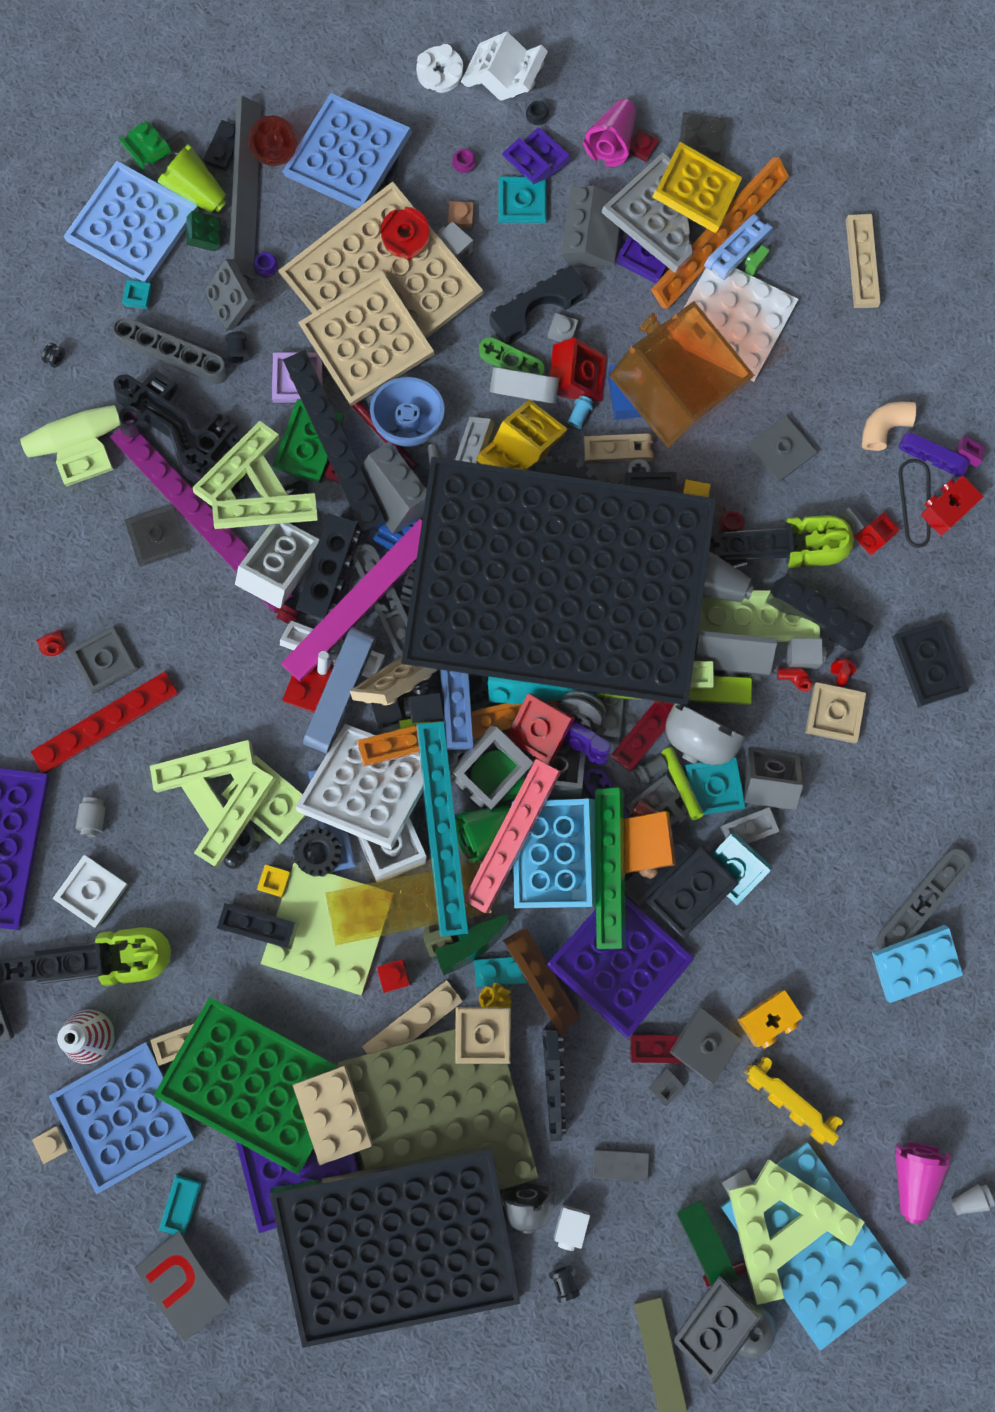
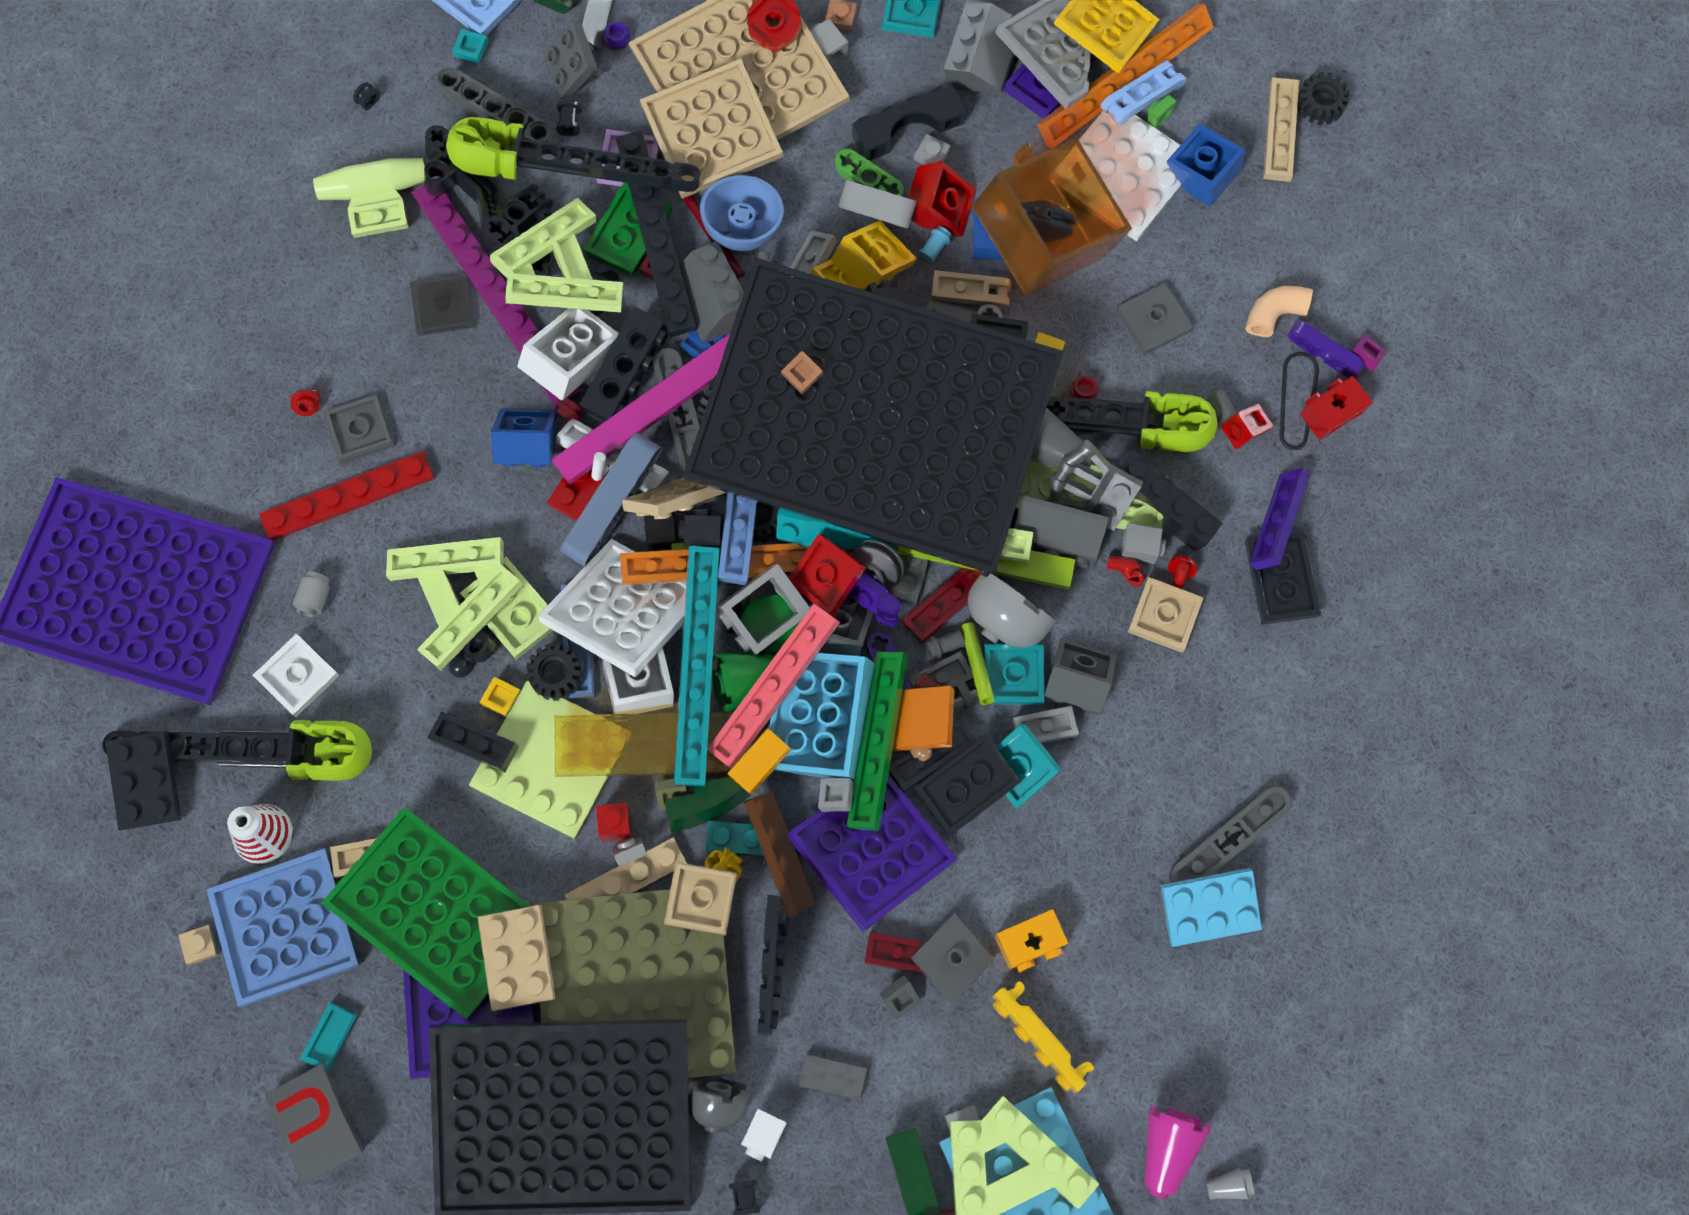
camera: 10 degrees right, 5 degrees down
none -> piece [446,117,701,192]
none -> blue slope [491,409,557,467]
none -> light grey plate [612,836,647,866]
none -> light orange tile [728,729,792,795]
none -> nougat plate [781,351,823,394]
none -> light grey plate [818,778,854,812]
none -> black hat [1018,200,1077,243]
none -> flat silver plate [1046,440,1143,531]
none -> blue slope [1167,123,1245,207]
none -> dark purple plate [1250,468,1309,570]
none -> black tyre [1297,72,1350,125]

